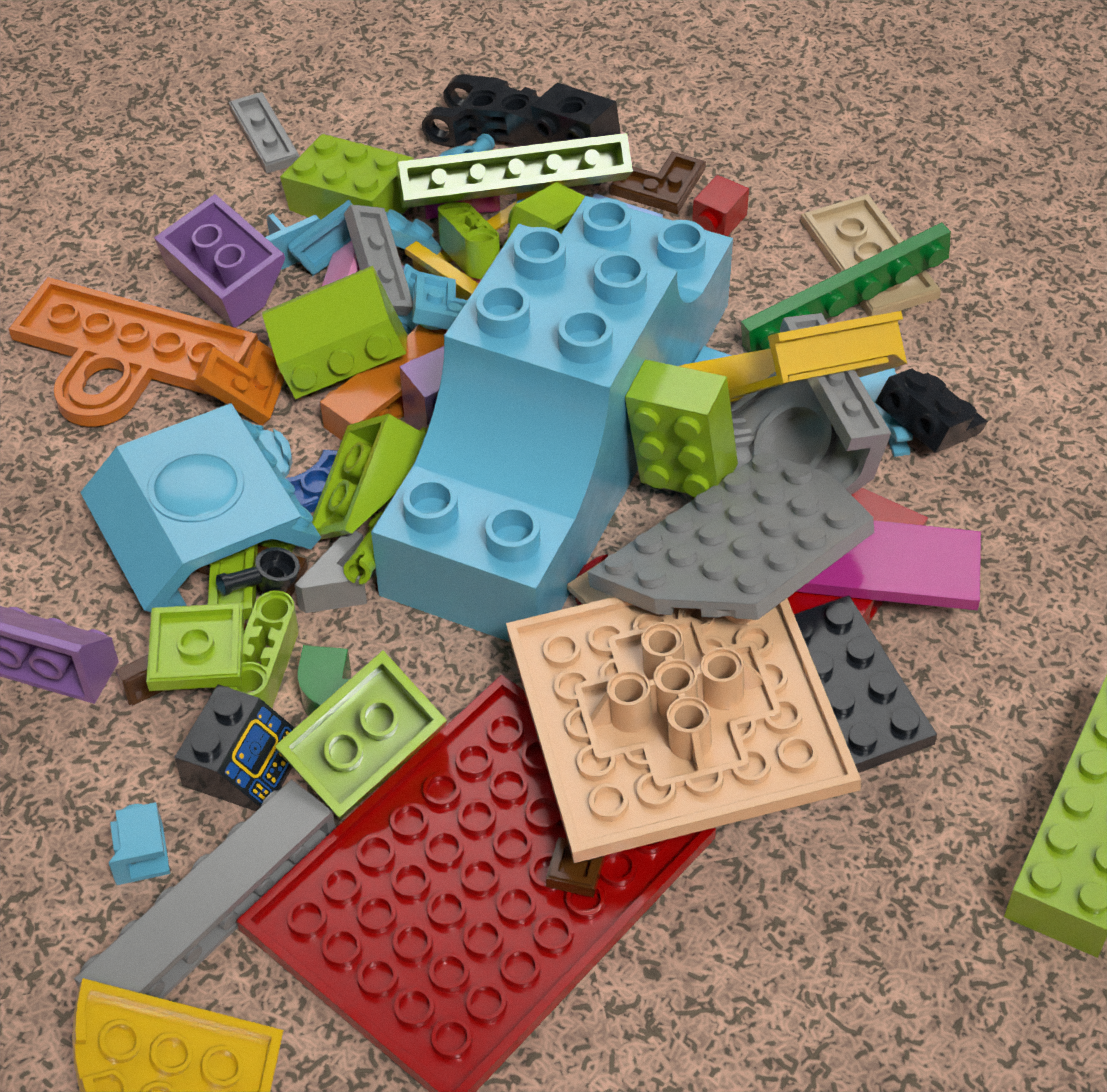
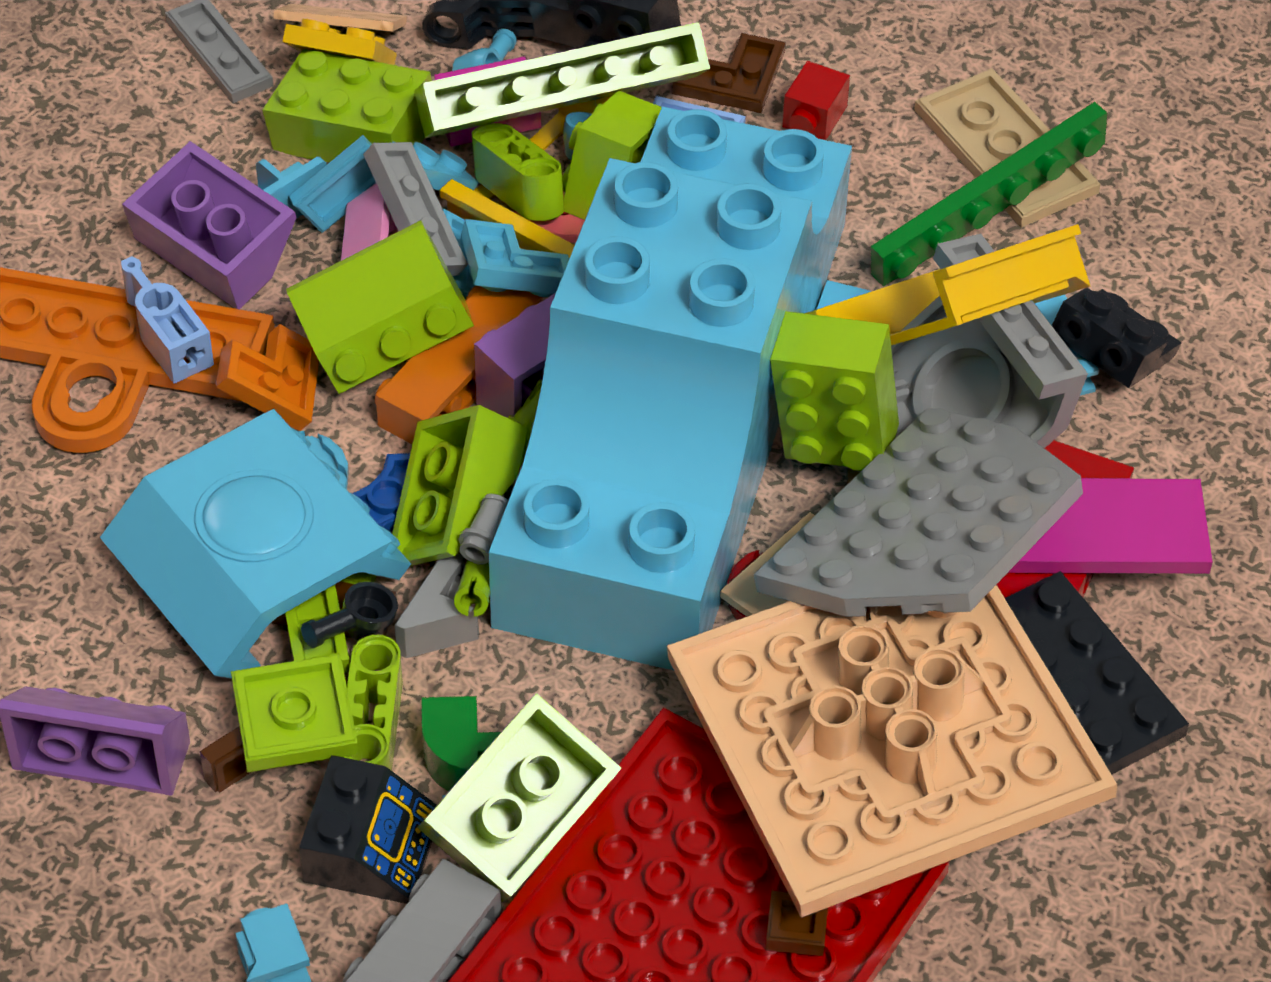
camera: 10 degrees left, 0 degrees up
none -> light blue piece [121,256,214,384]
none -> light nougat piece [274,4,407,31]
none -> yellow plate [282,19,397,65]
none -> light grey pin [459,494,509,564]

